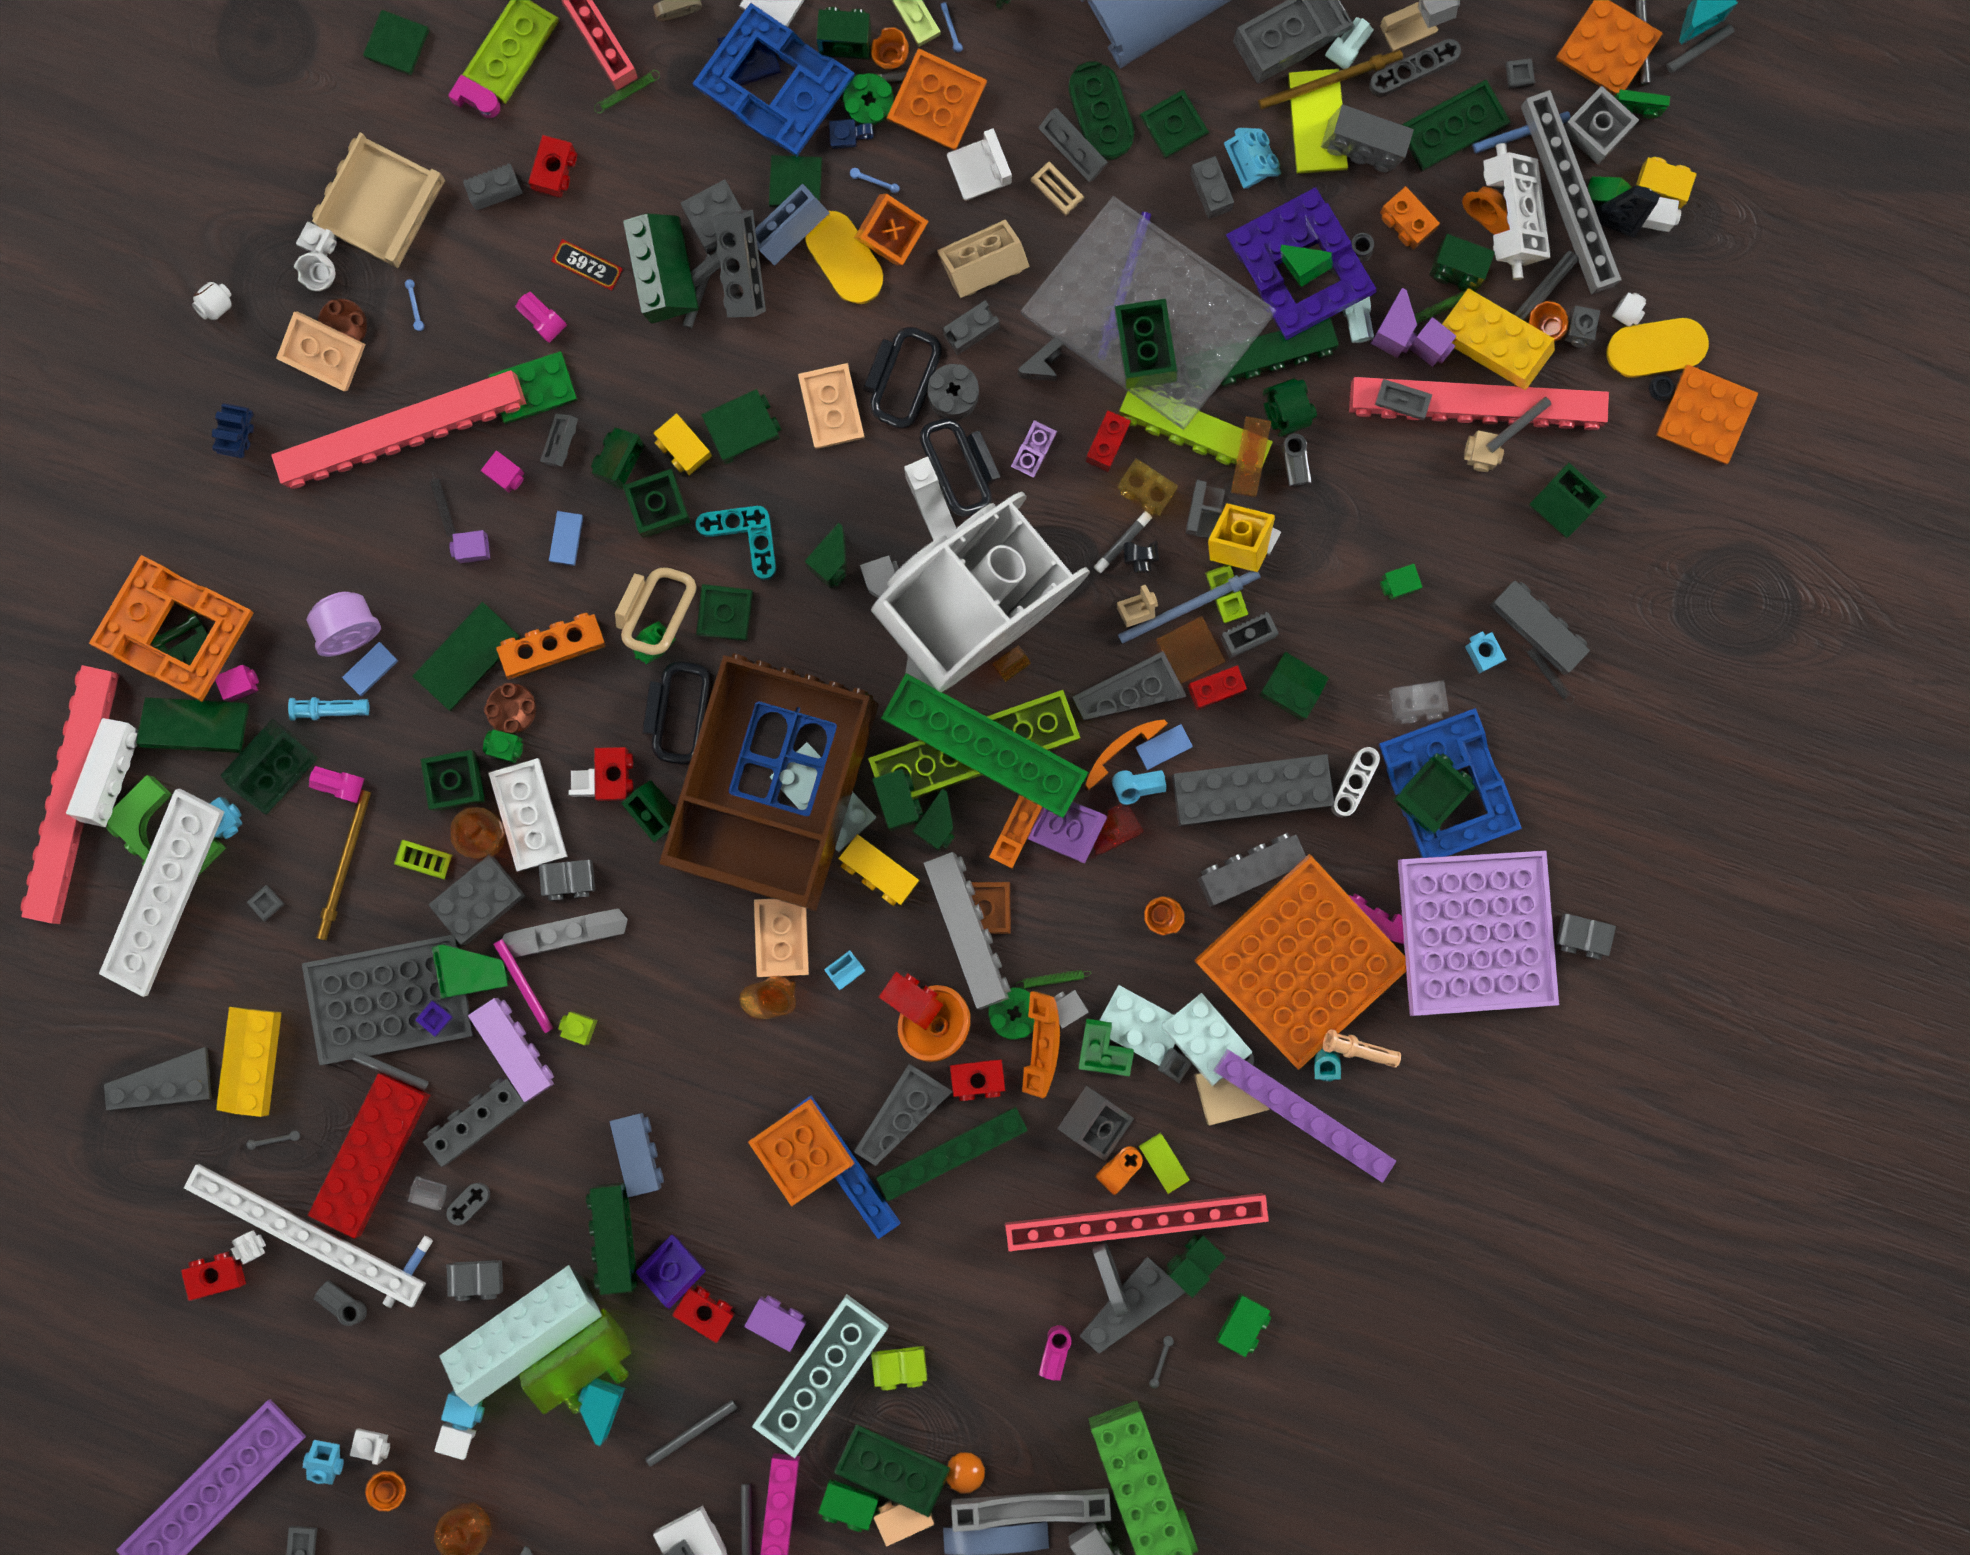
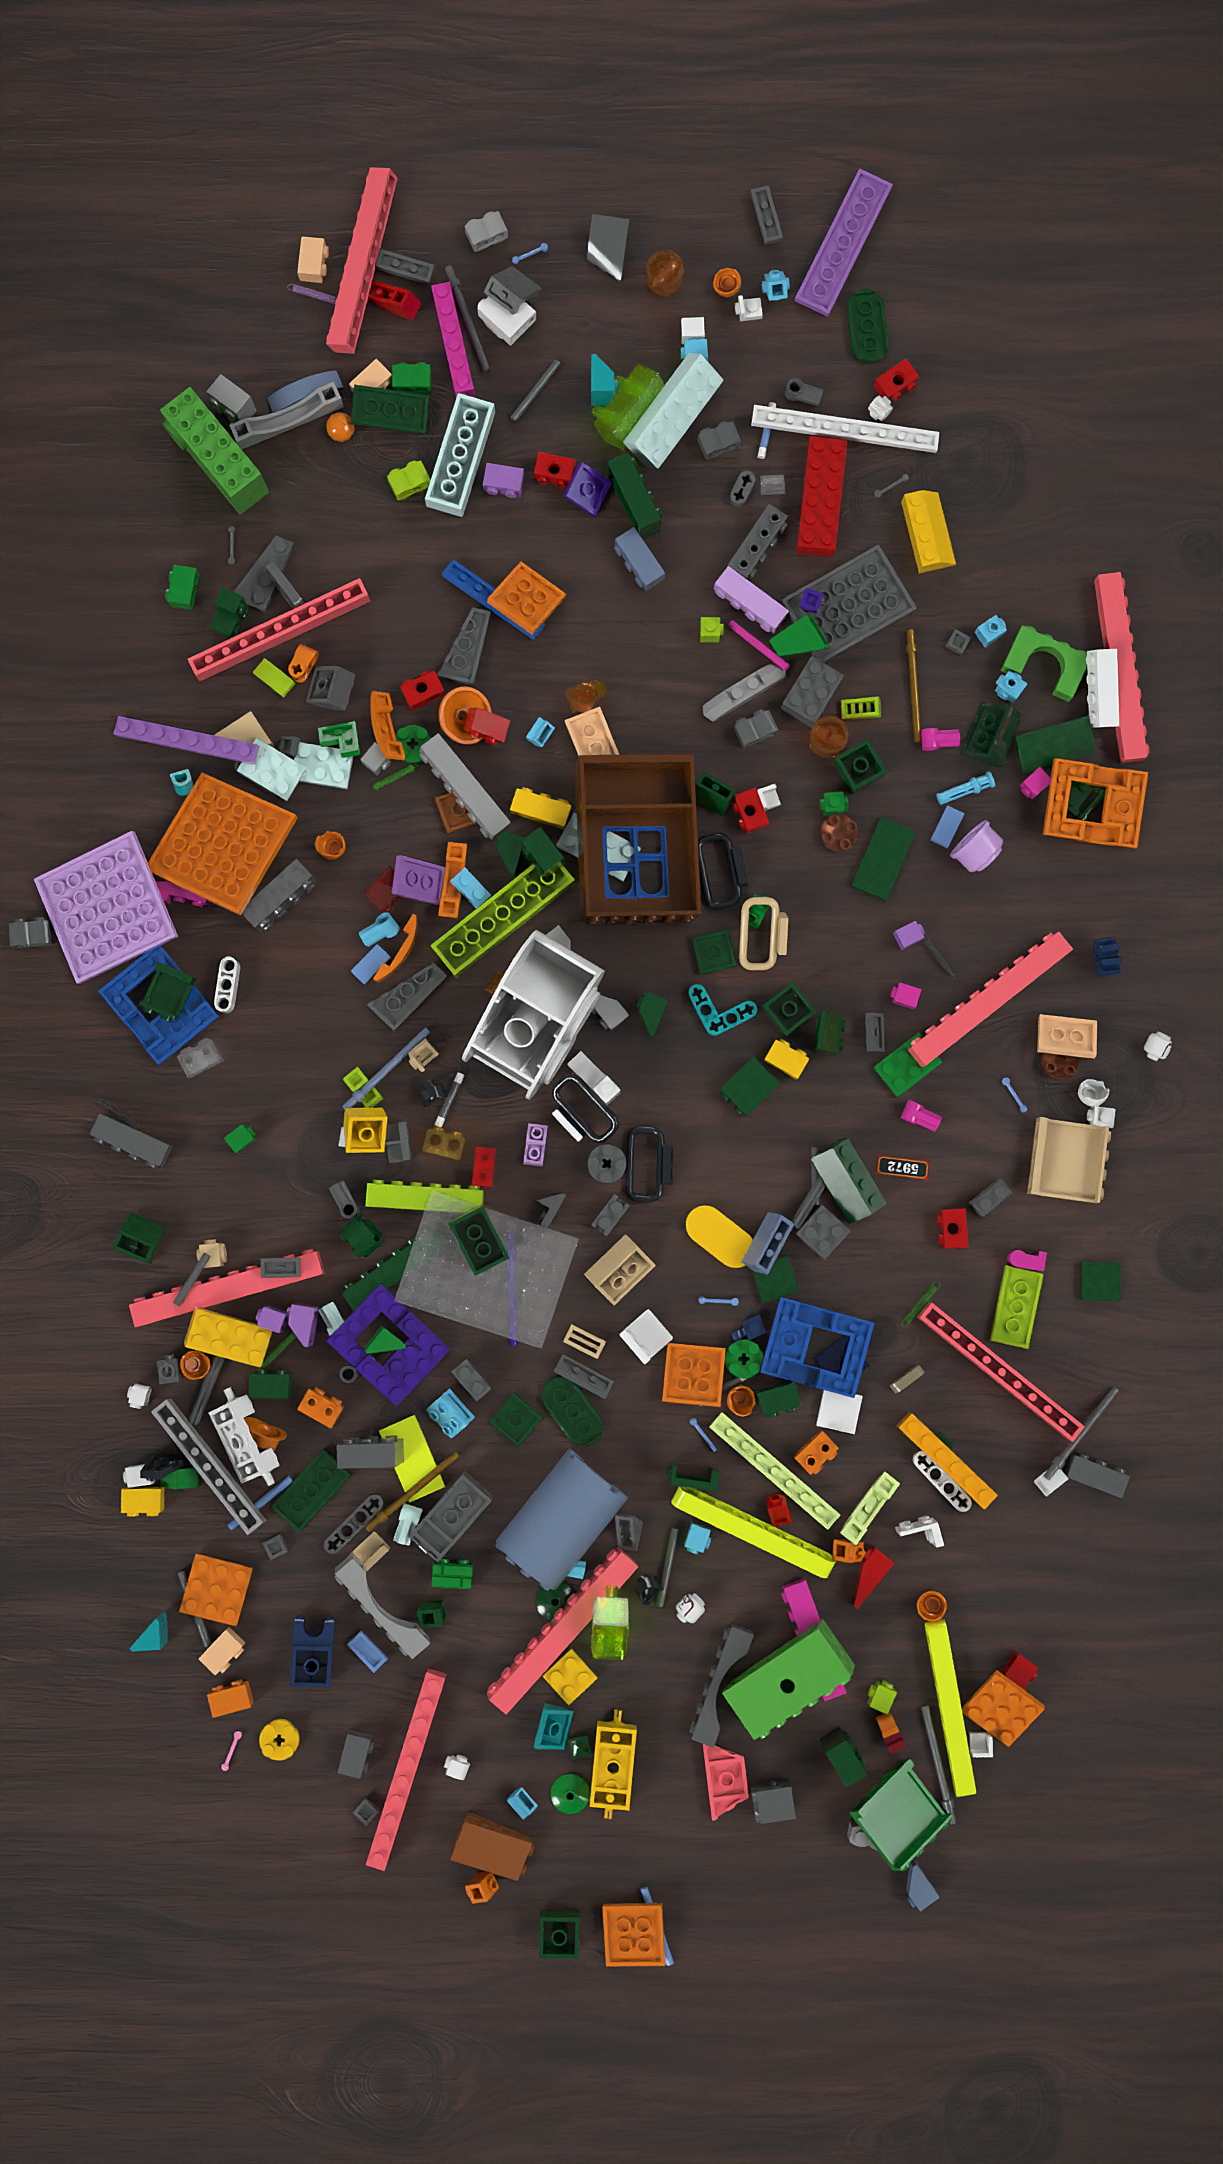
camera: 160 degrees right, 0 degrees up
white plate [99,789,225,997] -> none
dark grey wing [104,1047,212,1110] -> none
dark grey bar [352,1051,429,1091] -> none
white plate [489,758,568,872] -> none
orange brick [496,613,605,680] -> none
medium blue tile [549,511,584,566] -> none
dark grey brick [713,210,766,317] -> none
light nougat plate [798,363,865,449] -> none
orange brick [854,193,929,265] -> none
dark green brick [876,1106,1028,1201] -> none
green plate [881,673,1088,818] -> none
dark pink piece [1038,1325,1071,1381] -> none
clear orange tile [1156,616,1225,684] -> none
dark grey brick [1172,754,1334,827] -> none
red brick [1188,665,1247,710] -> none
dark grey brick [1220,612,1279,659] -> none
clear orange plate [1230,416,1271,498] -> none
dark green slope [1259,652,1329,722] -> none
light nougat pin [1323,1029,1401,1068] -> none
medium azure brick [1465,631,1506,673] -> none
light grey brick [1564,86,1639,165] -> none
yellow tile [1606,318,1709,378] -> none
green plate [1614,89,1670,119] -> none
black plate [1649,375,1675,401] -> none
orange plate [1655,364,1758,465] -> none
dark grey bar [1666,24,1734,73] -> none
none -> medium azure plate [450,868,491,909]
none -> dark green tile [846,289,889,364]
none -> medium azure brick [974,615,1007,648]

